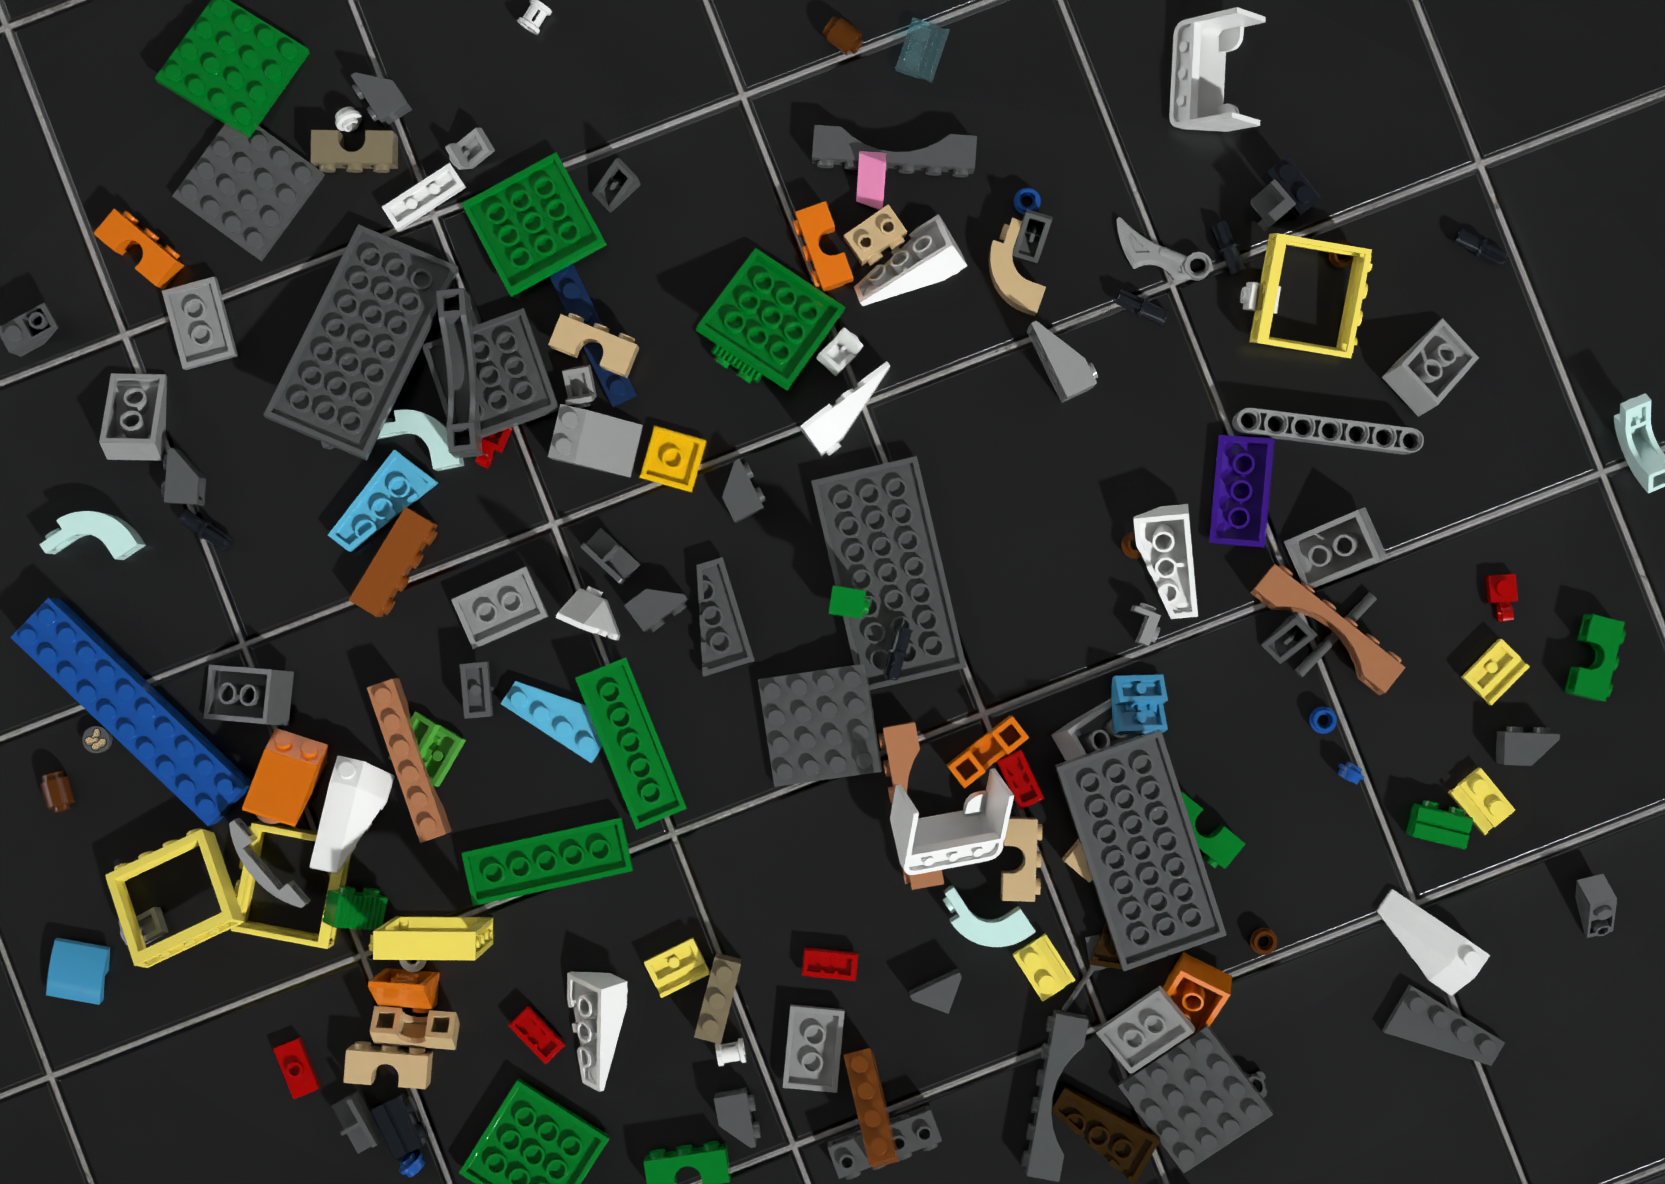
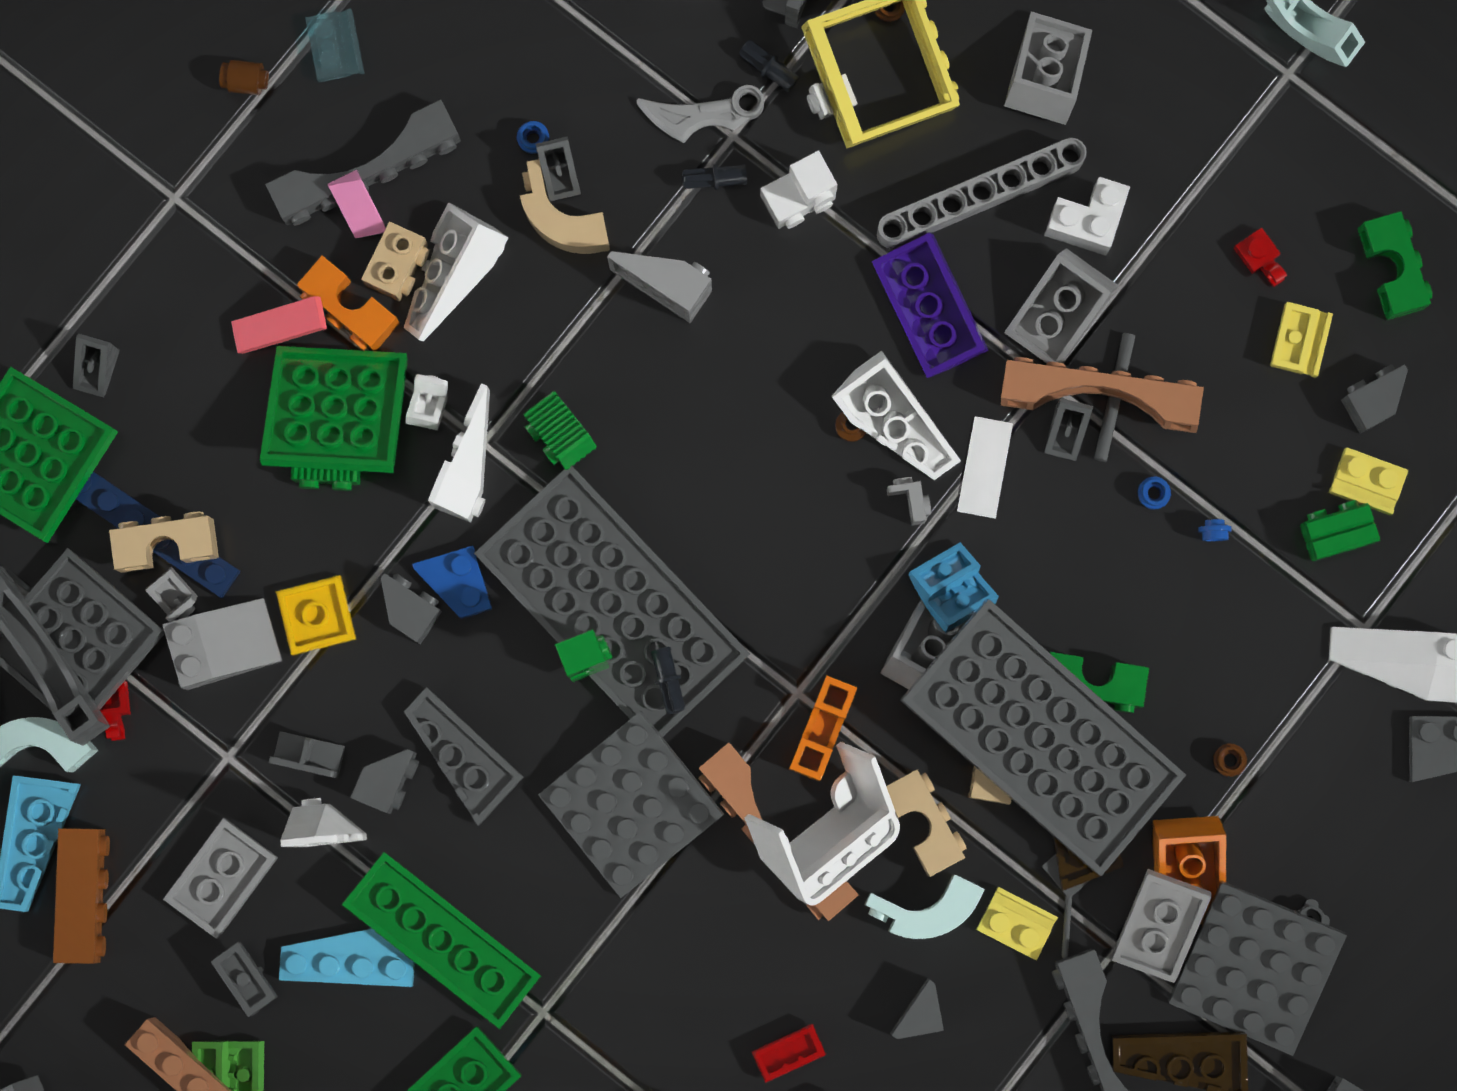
camera: 30 degrees left, 5 degrees down
red plate [996,749,1044,810] -> none
none -> coral tile [231,296,327,354]
none -> blue wing [412,546,492,619]
none -> green brick [523,391,597,470]
none -> white brick [760,150,838,229]
none -> white sticker [957,416,1013,519]
none -> white brick [1044,177,1130,256]

